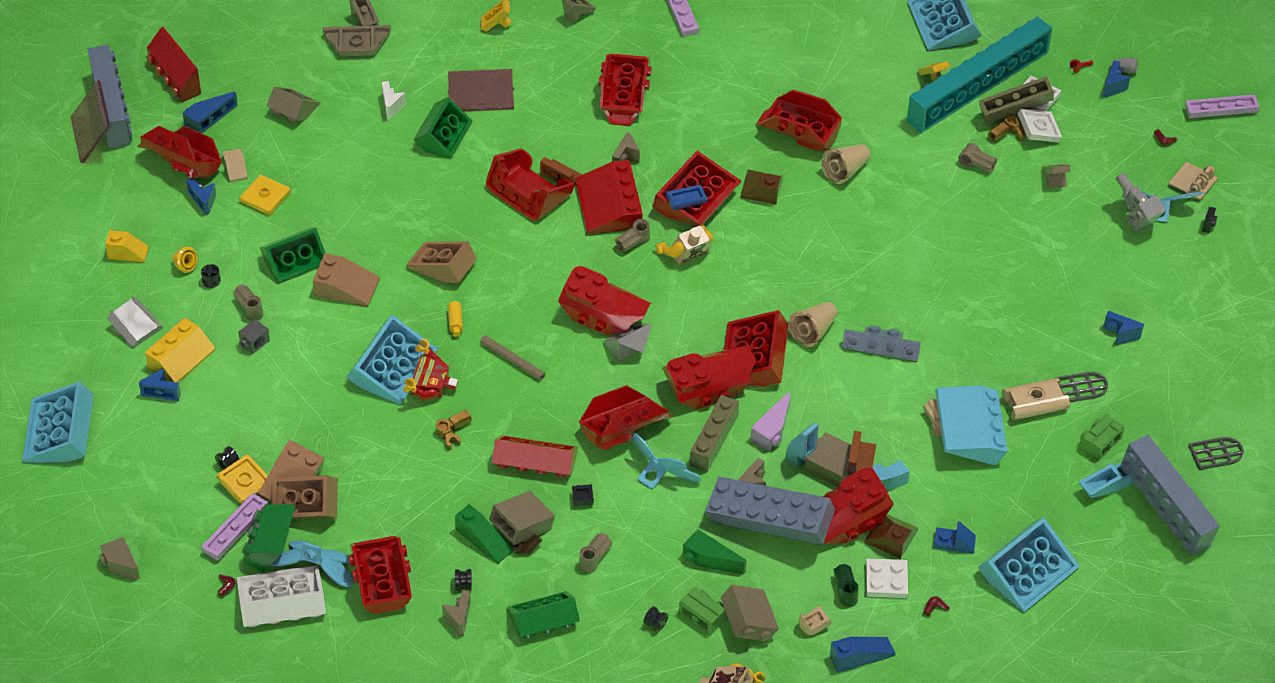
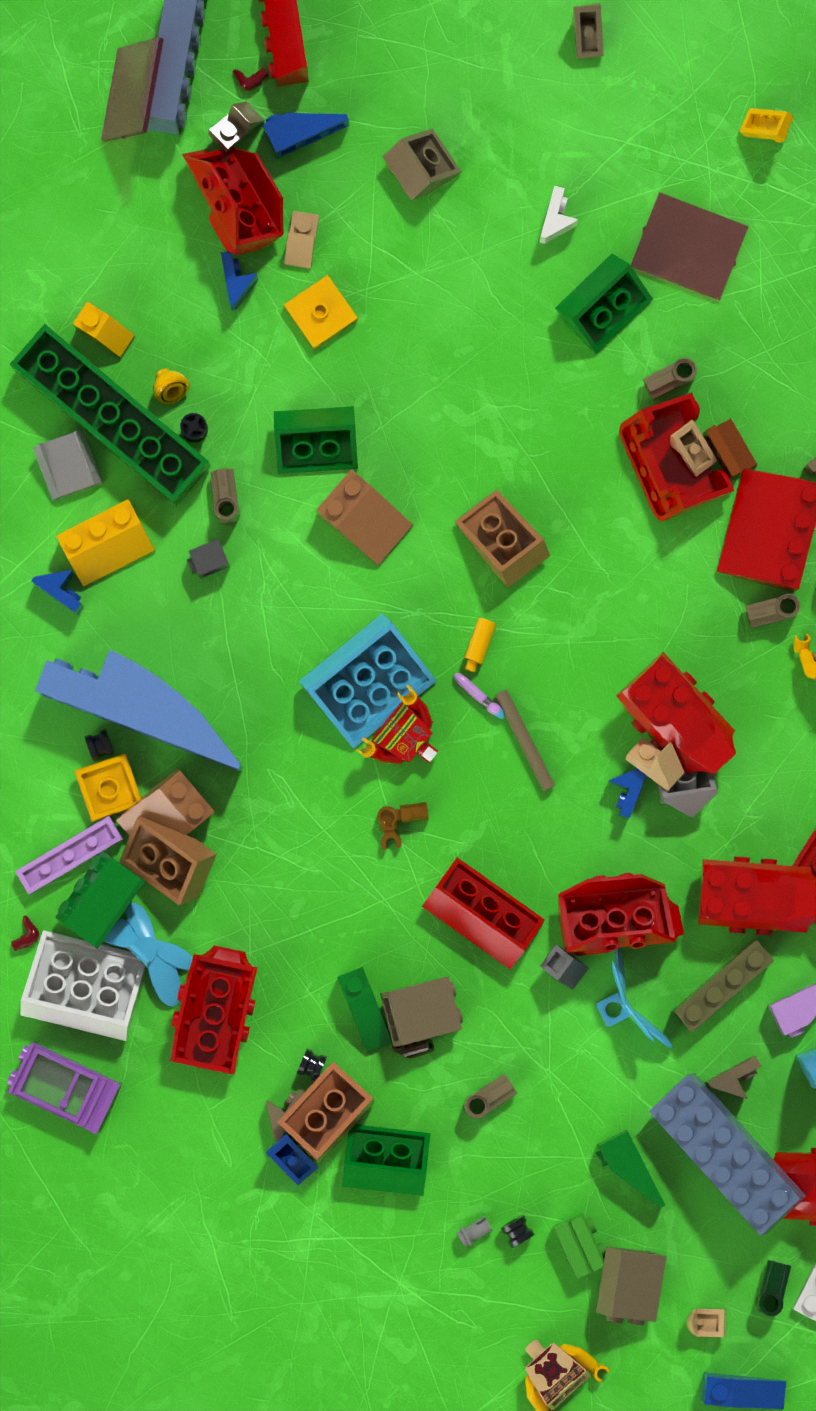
camera: 25 degrees right, 35 degrees up
dark tan wing [323,25,391,57] -> none
black plate [572,484,594,507] -> none
none -> medium lavender door [7,1042,122,1135]
none -> green brick [10,324,211,506]
none -> medium blue slope [35,650,243,772]
none -> dark tan slope [208,101,265,153]
none -> dark red animal [233,68,269,91]
none -> blue slope [266,1134,318,1185]
none -> nougat slope [277,1062,374,1163]
none -> lavender piece [454,673,505,719]
none -> light grey pin [457,1216,493,1247]
none -> dark grey brick [540,945,589,989]
none -> blue slope [608,768,646,819]
none -> tan slope [625,738,685,791]
none -> dark tan piece [643,358,697,400]
none -> tan slope [670,420,717,477]

